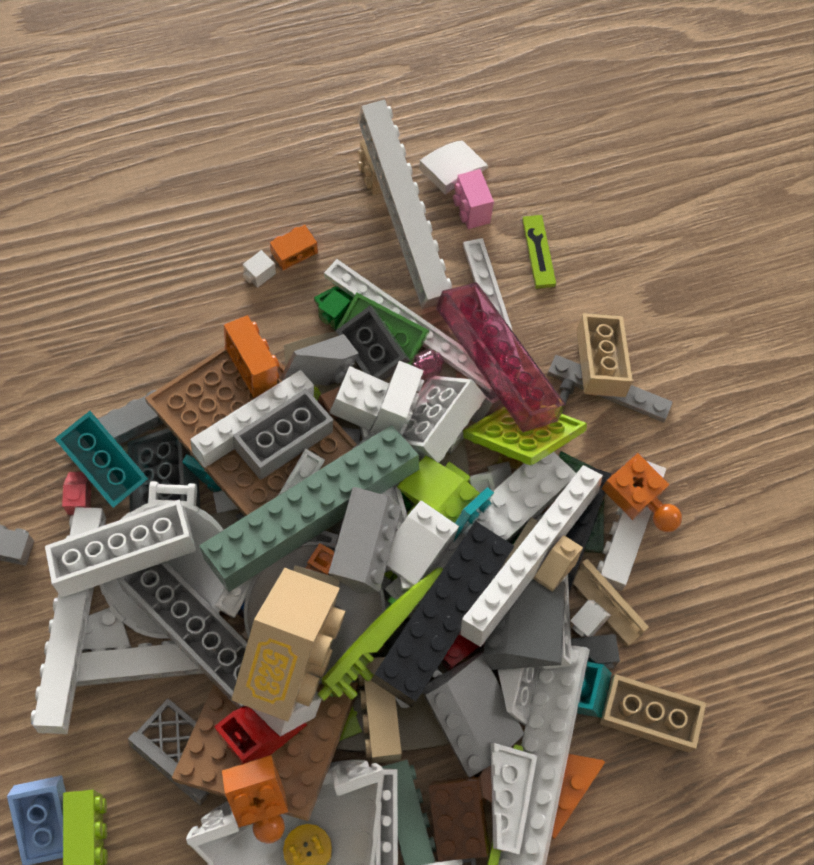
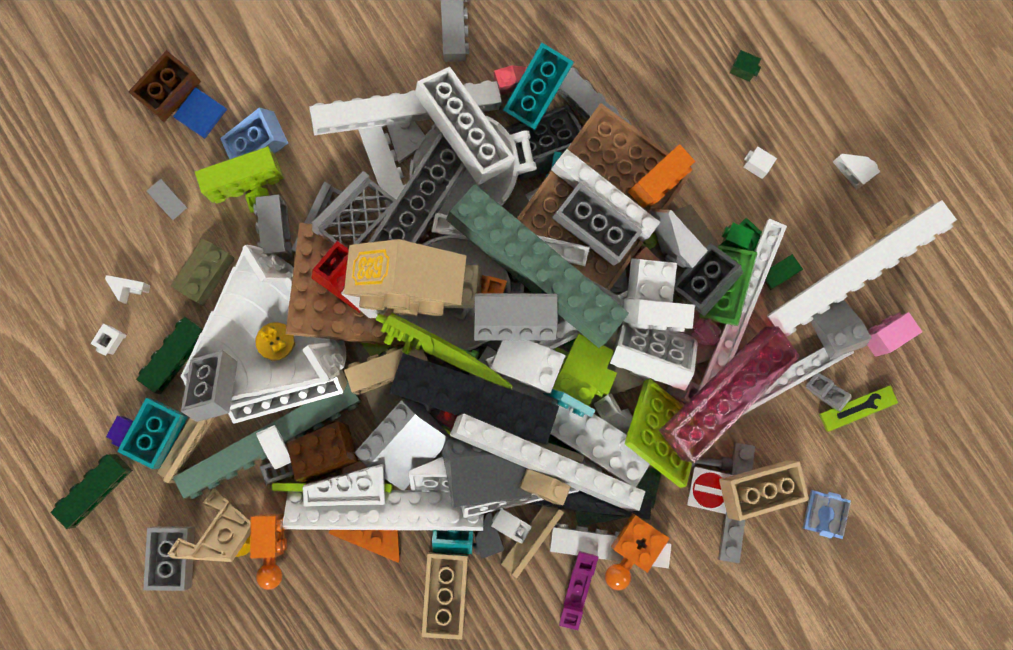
camera: 75 degrees right, 15 degrees up
orange brick [222,755,288,844] -> none
orange brick [270,225,318,270] -> none
white slope [419,141,488,194] -> none
none -> lime slope [245,187,270,212]
none -> light grey piece [253,194,293,260]
none -> light grey fence [312,171,396,245]
none -> magenta slope [559,551,599,631]
none -> piece [687,467,733,514]
none -> dark green brick [730,50,761,82]
none -> green tile [765,254,803,290]
none -> piece [802,490,851,539]
none -> light grey slope [806,373,852,412]
none -> light grey slope [810,300,871,360]
none -> white slope [833,154,880,190]

